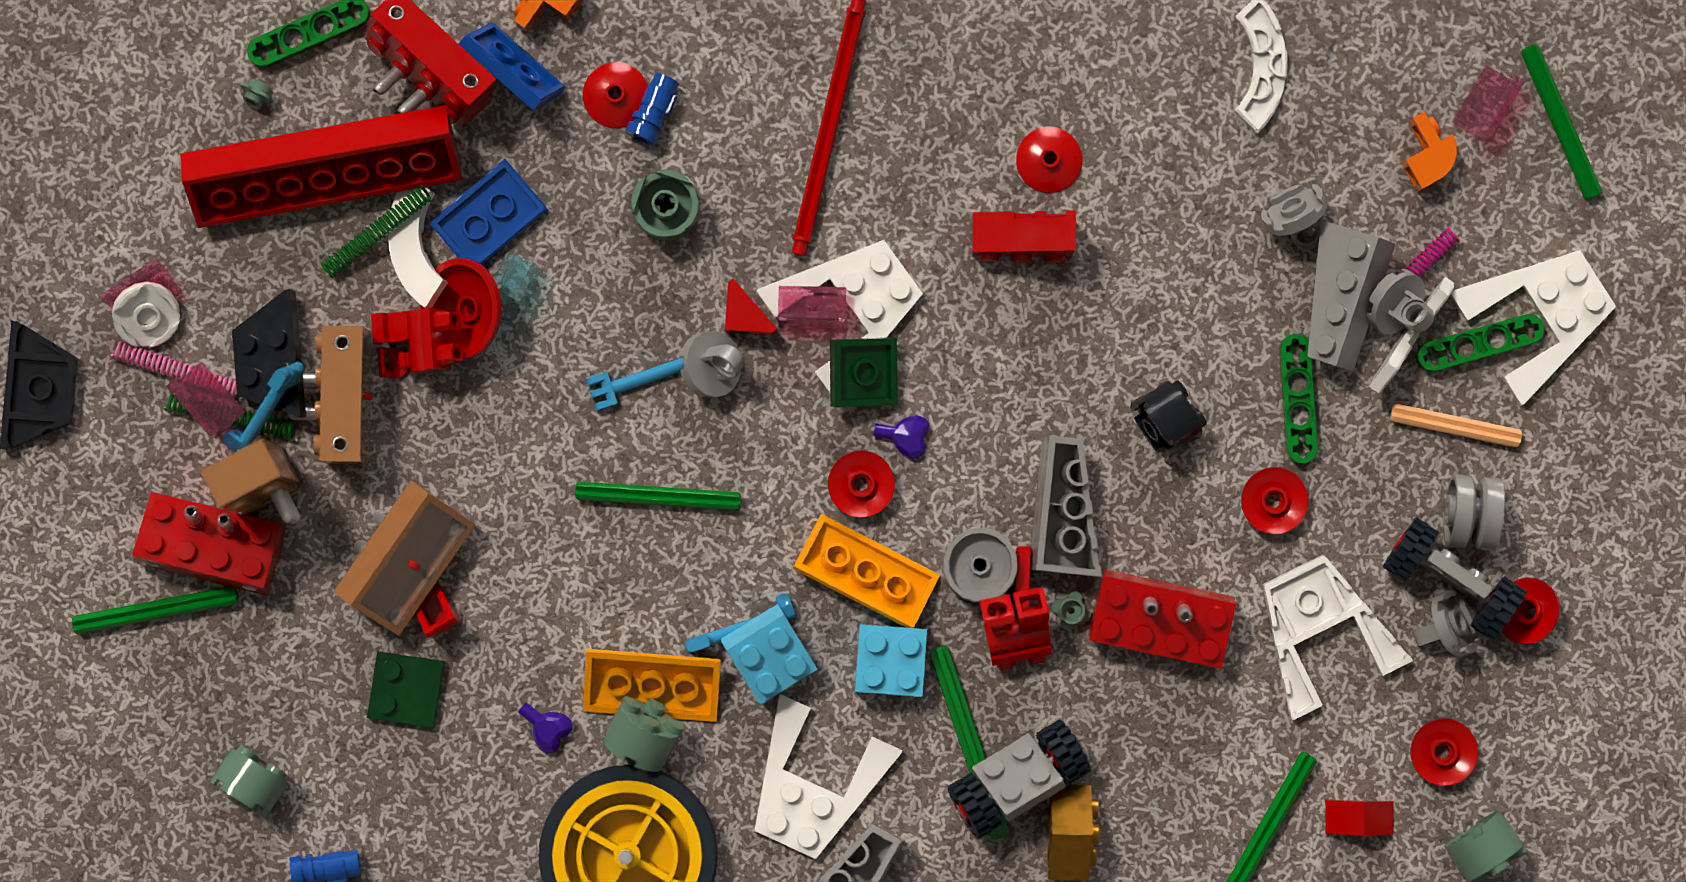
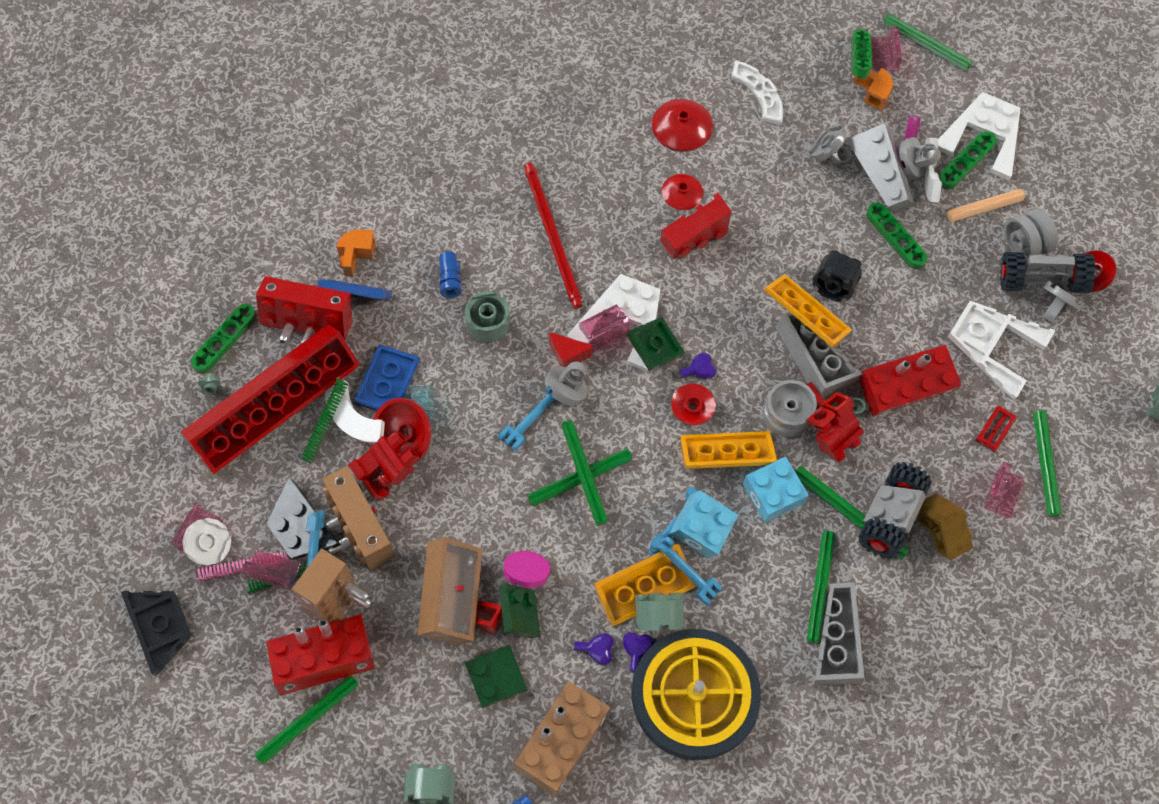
camera: 30 degrees left, 20 degrees down
red dish [583,62,648,128] -> none
white wing [754,694,903,859] -> none
red dish [1241,467,1308,534] -> none
red slope [1325,800,1393,836] -> none
red dish [1410,718,1478,786] -> none
none -> dark green plate [499,583,541,638]
none -> dark pink tile [503,551,550,589]
none -> medium nougat piece [513,681,610,798]
none -> green axle [562,420,608,526]
none -> dark purple rock [623,632,654,672]
none -> red dish [652,99,713,152]
none -> dark azure hinge [656,537,723,606]
none -> light orange slope [764,274,852,348]
none -> green axle [807,531,835,644]
none -> green beam [851,29,872,79]
none -> red tile [975,405,1017,453]
none -> clear pink panel [984,462,1024,519]

